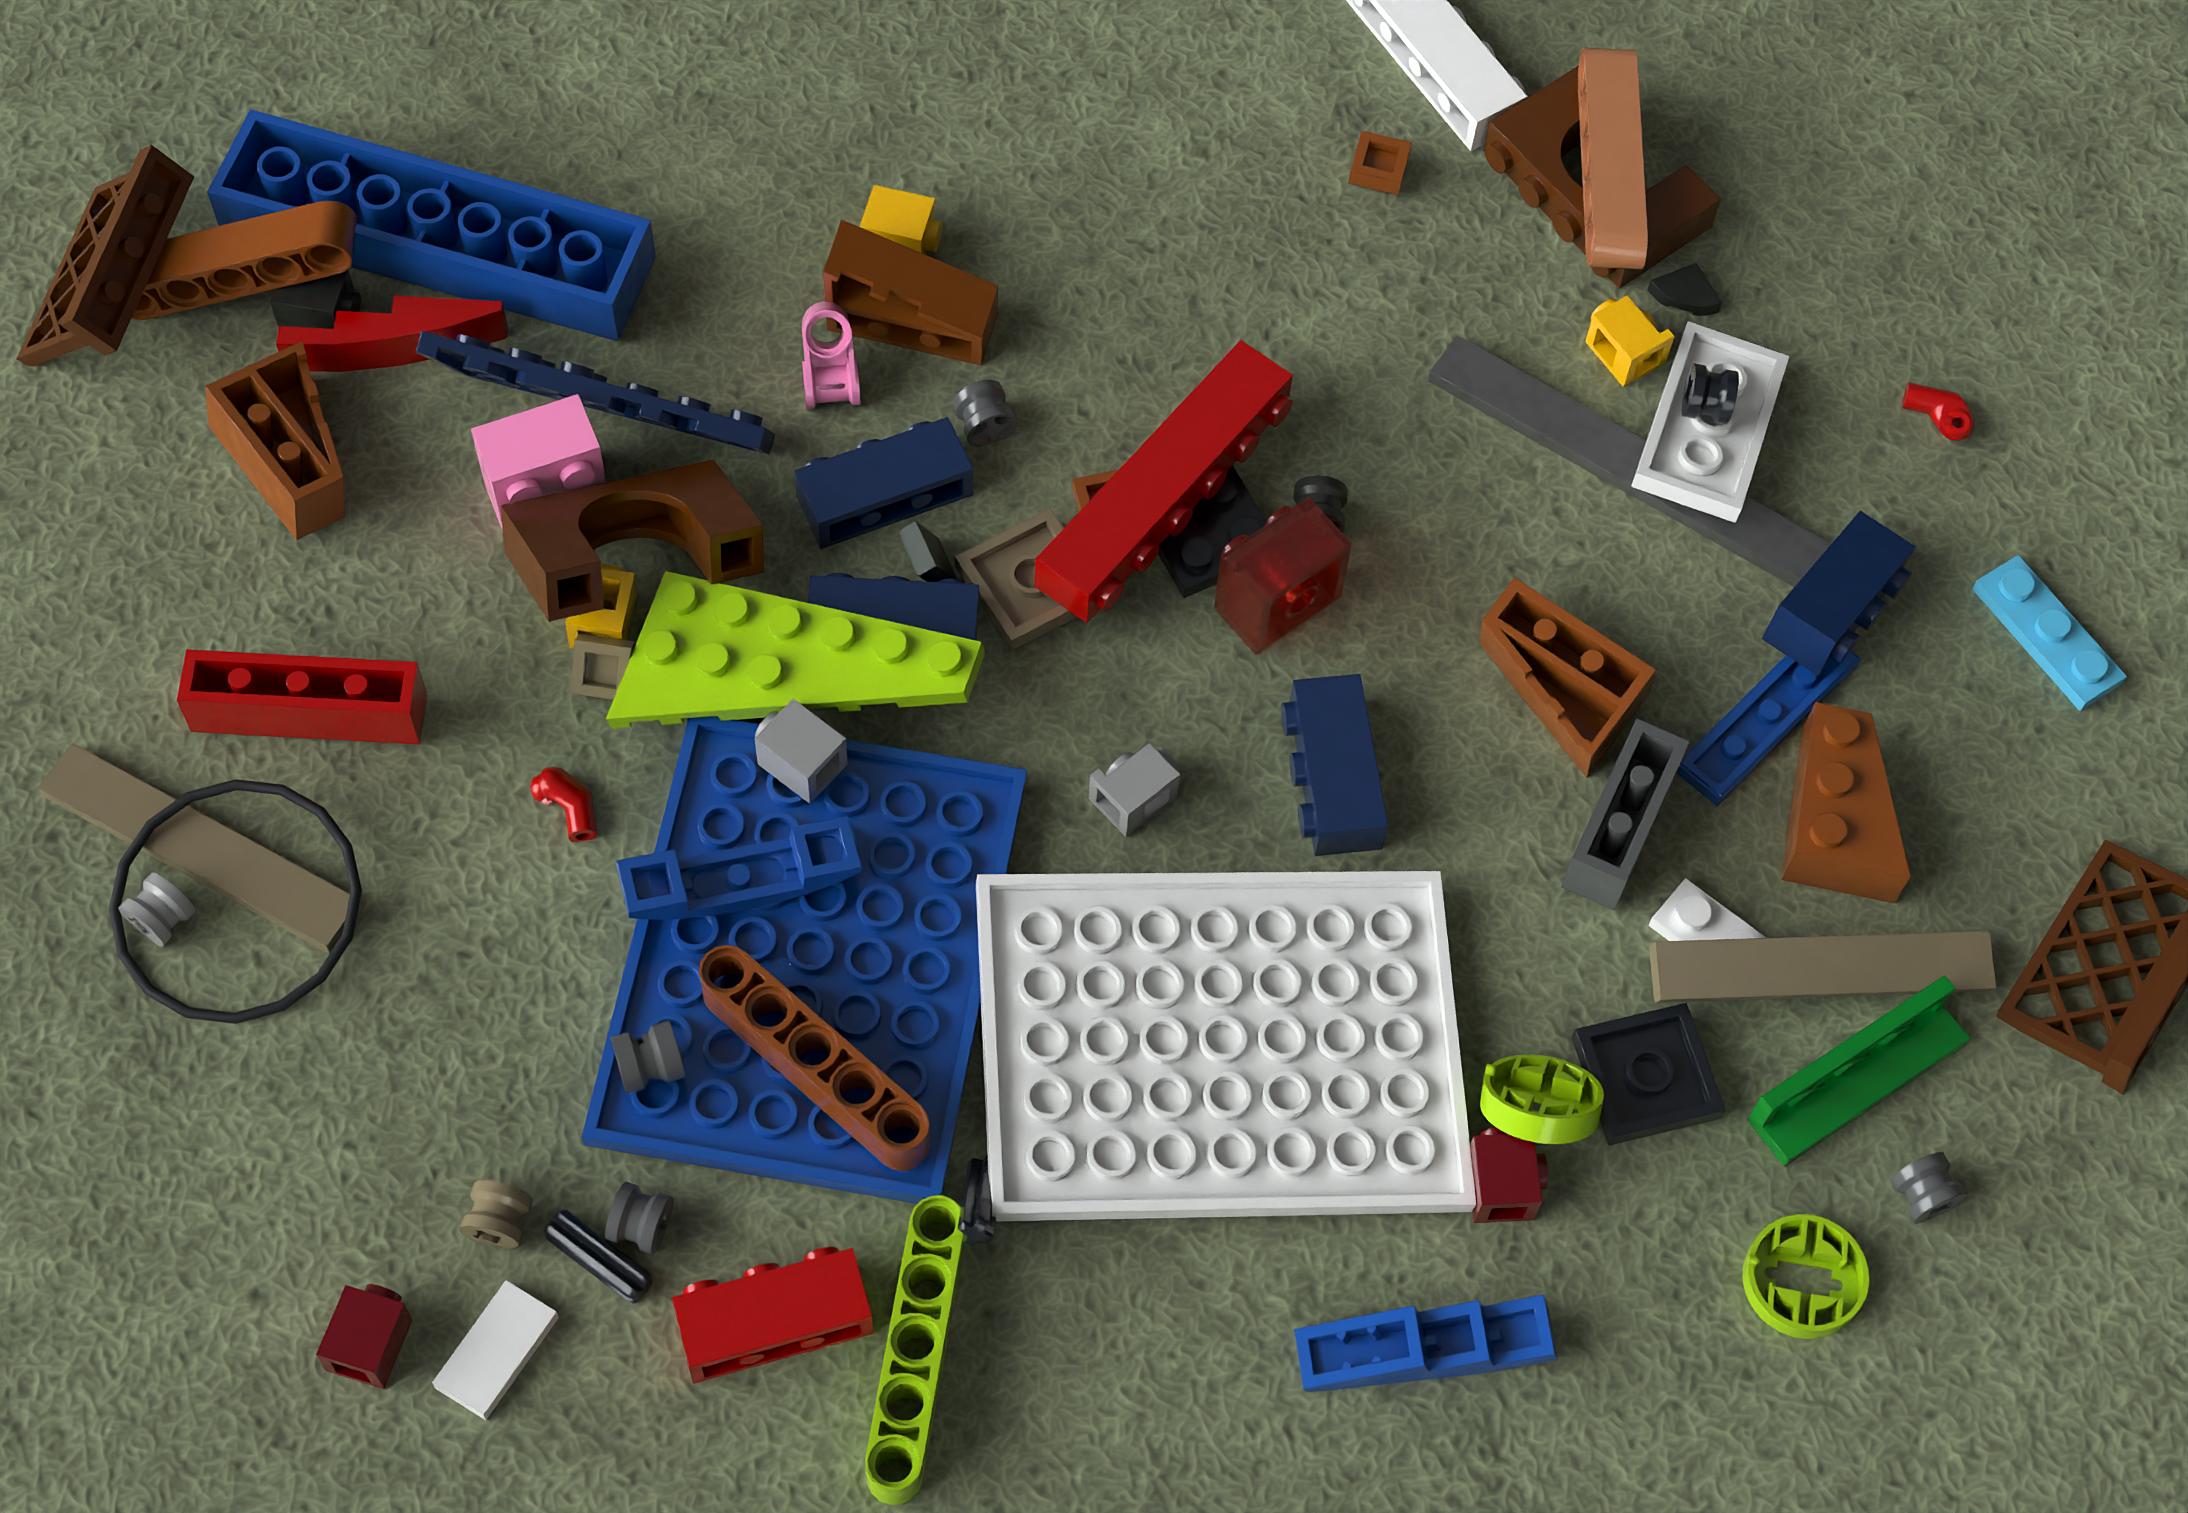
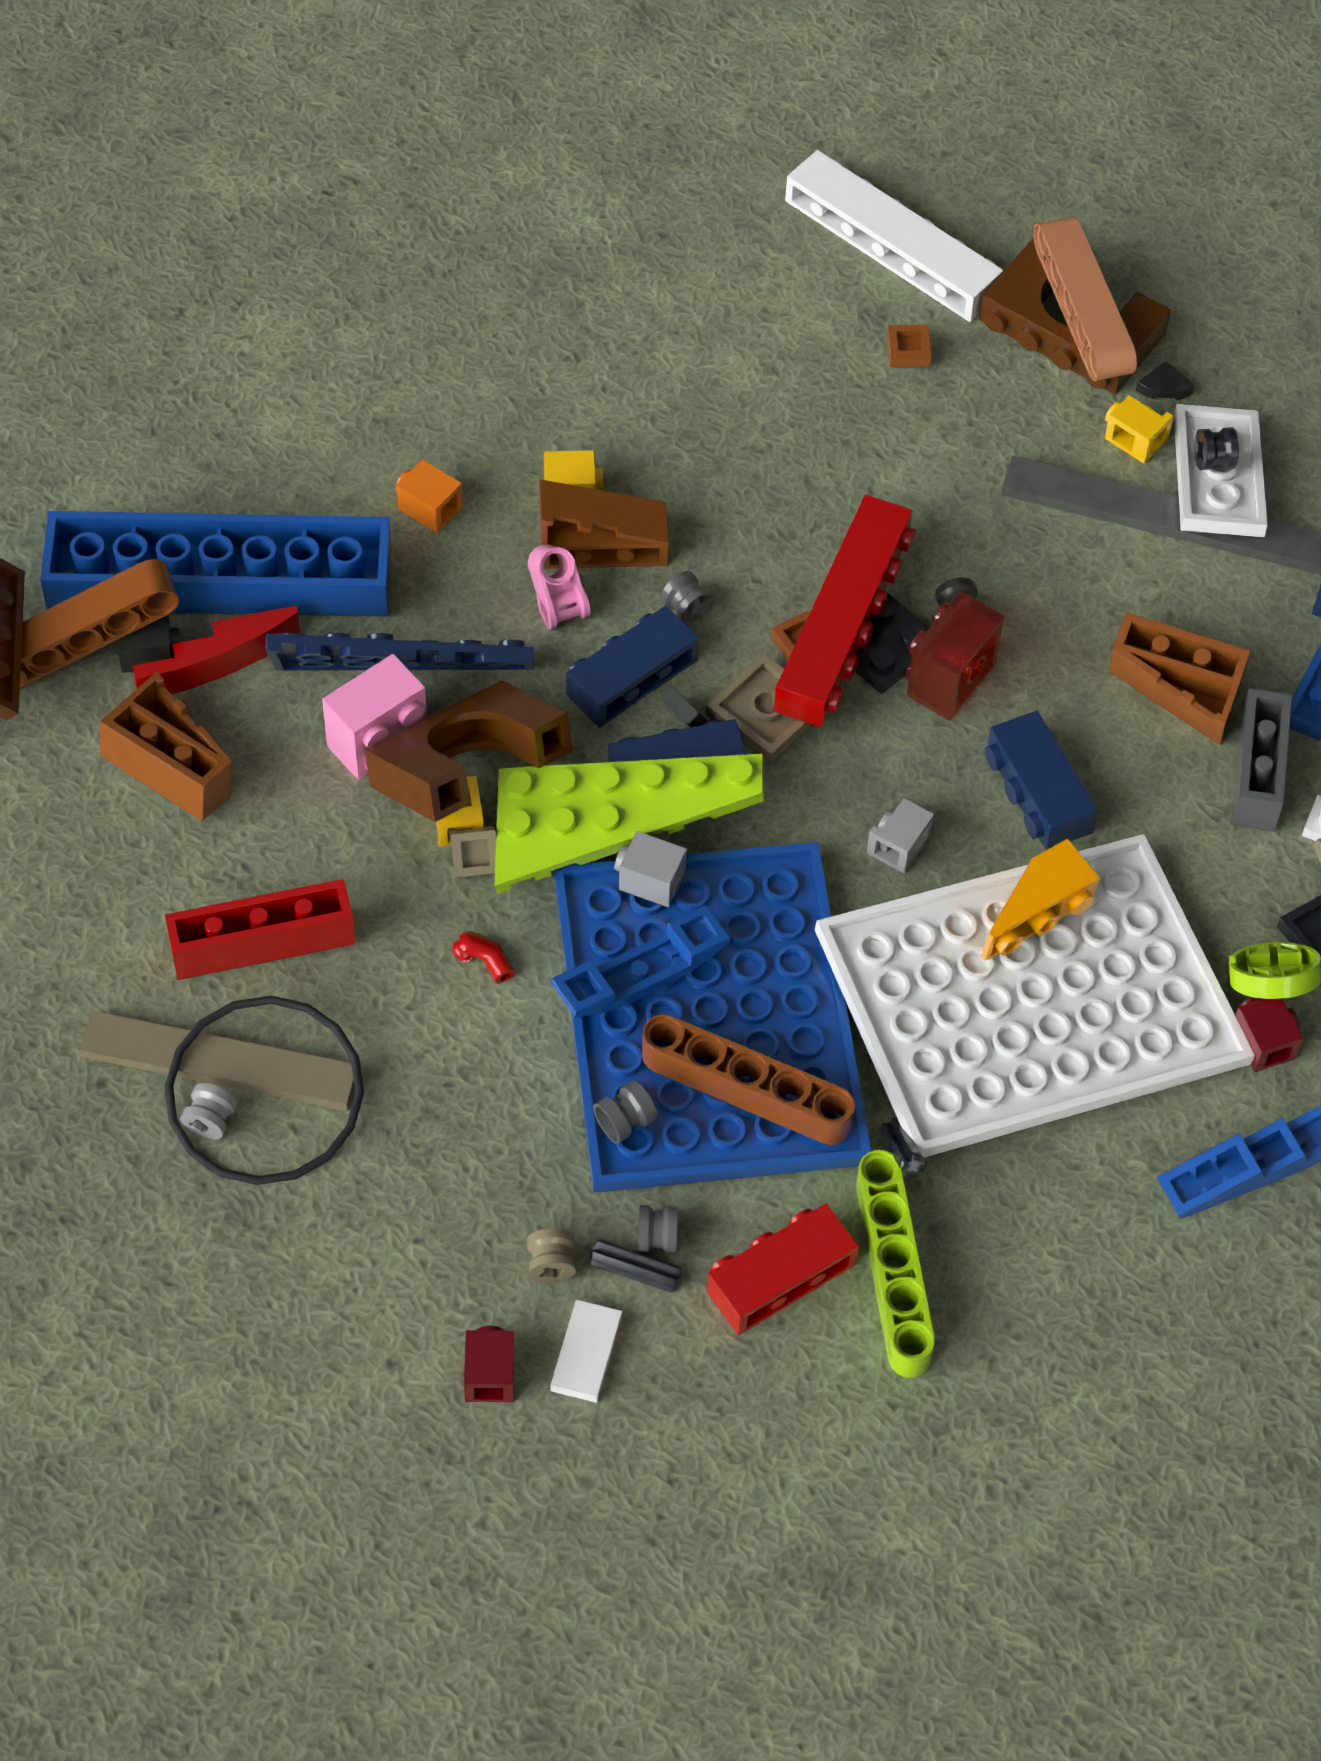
camera: 15 degrees left, 5 degrees down
none -> orange brick [395,459,463,533]
none -> light orange slope [981,839,1100,961]

